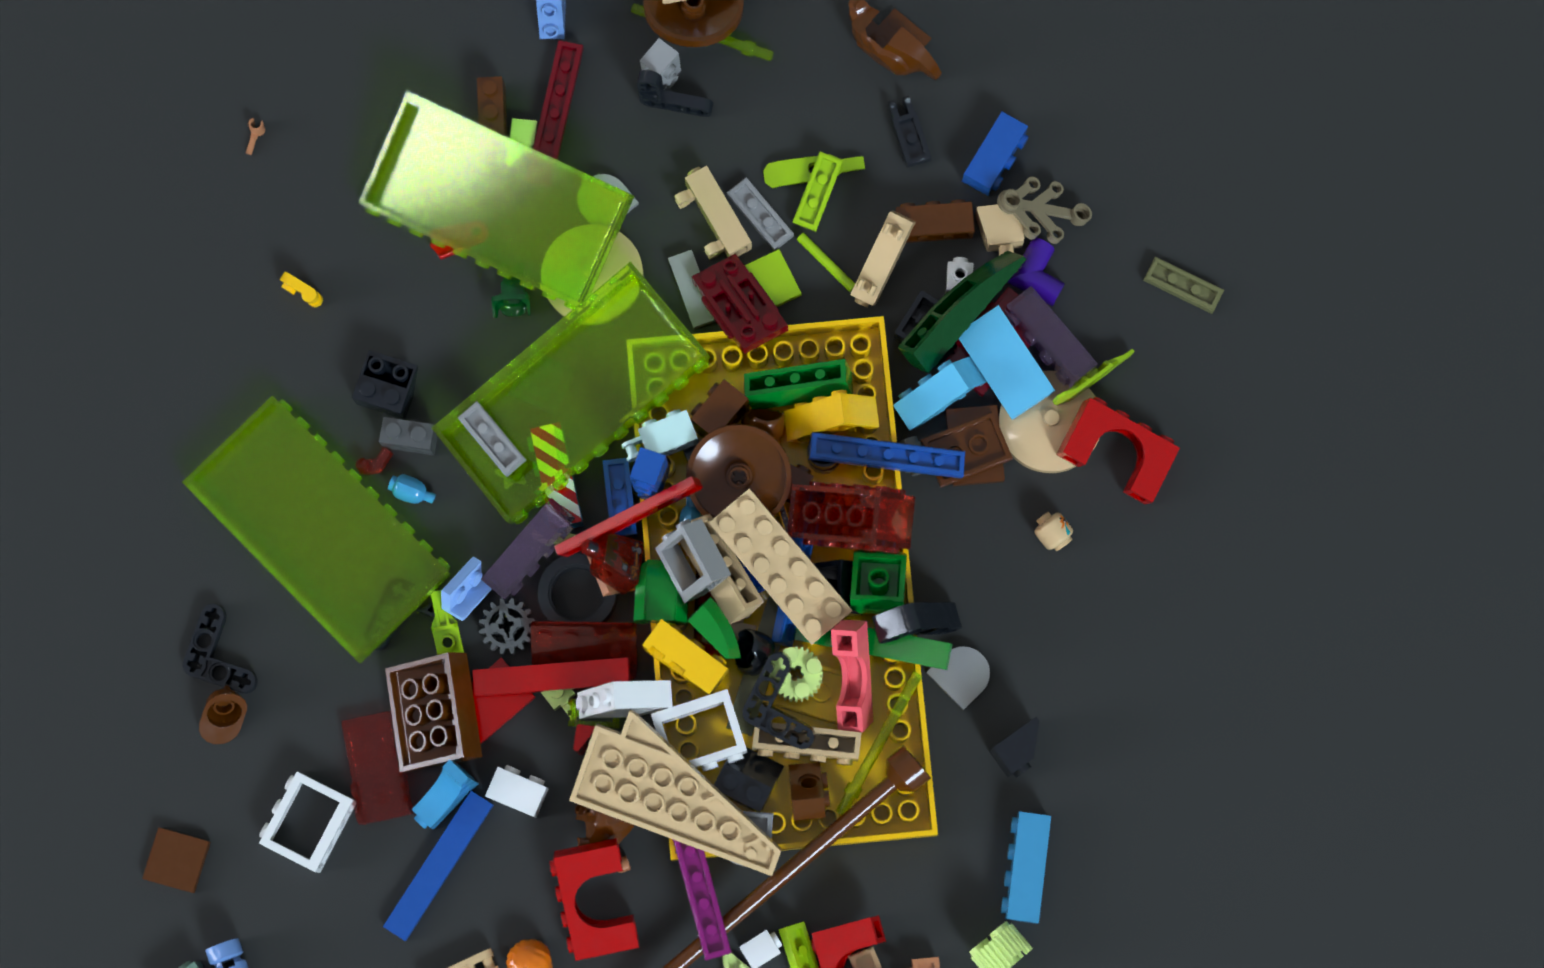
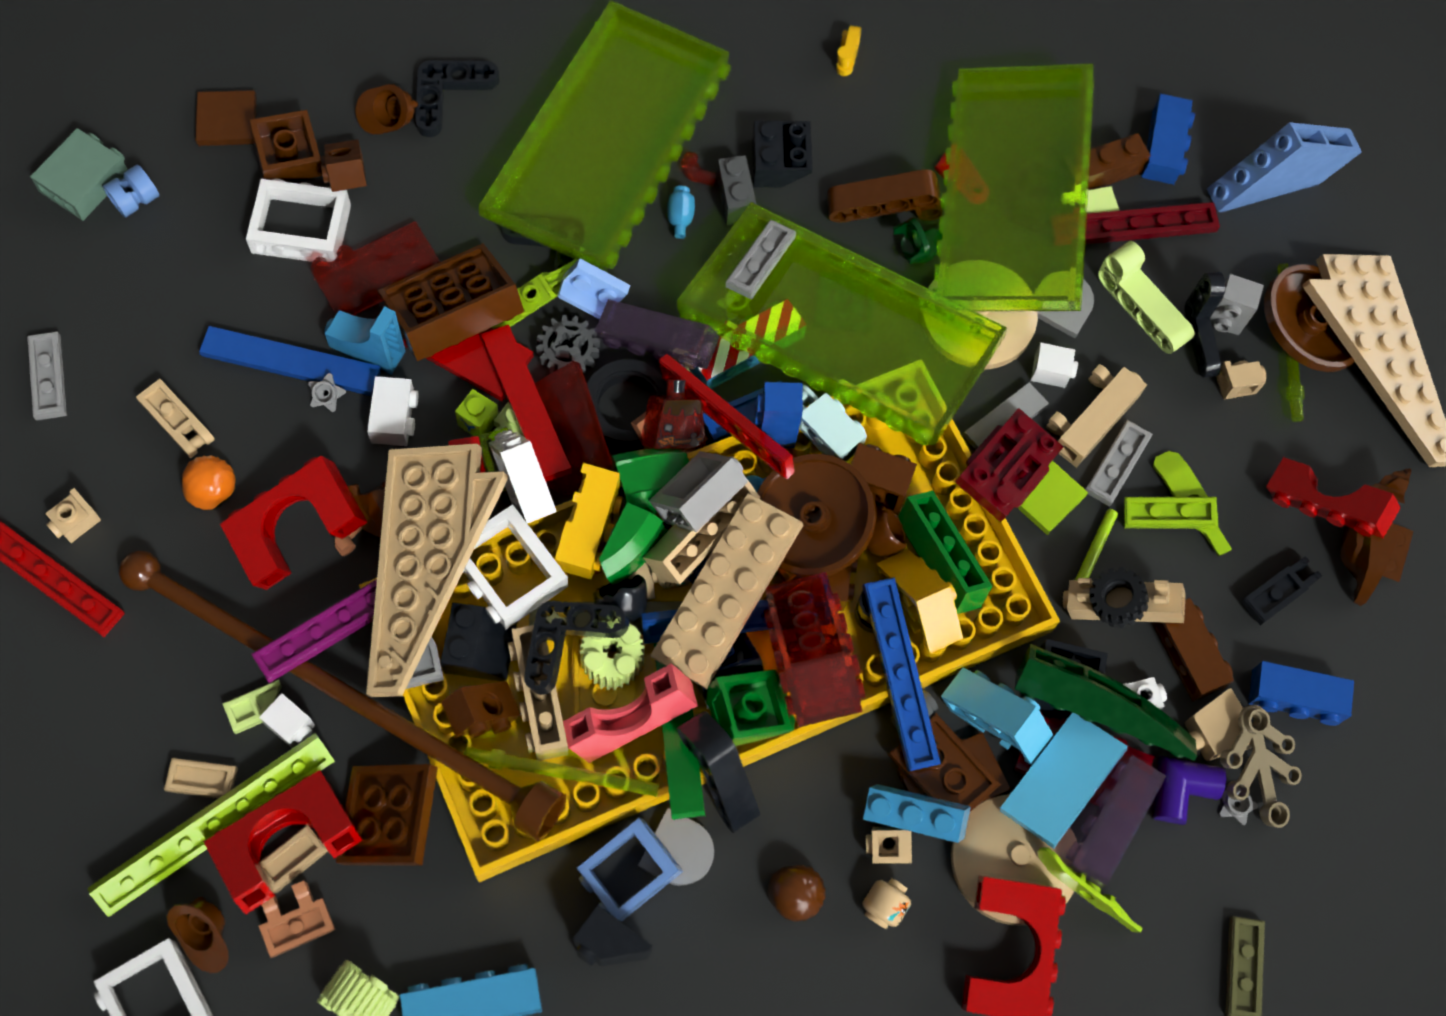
camera: 60 degrees right, 10 degrees down
none -> reddish brown brick [250,110,322,182]
none -> light grey plate [308,373,346,412]
none -> reddish brown brick [320,139,367,192]
none -> reddish brown plate [336,764,438,865]
none -> lime brick [455,389,499,441]
none -> medium blue window [577,818,684,921]
none -> reddish brown hair [767,865,826,922]
none -> reddish brown beam [827,169,943,223]
none -> dark azure brick [863,784,971,843]
none -> tan brick [866,827,912,863]
none -> white brick [1031,343,1078,388]
none -> black tyre [1089,567,1149,628]
none -> yellowish green beam [1098,241,1195,354]
none -> blue brick [1141,93,1195,185]
none -> tan brick [1216,360,1266,400]
none -> light grey plate [1219,787,1259,825]
none -> red arch [1266,457,1401,538]

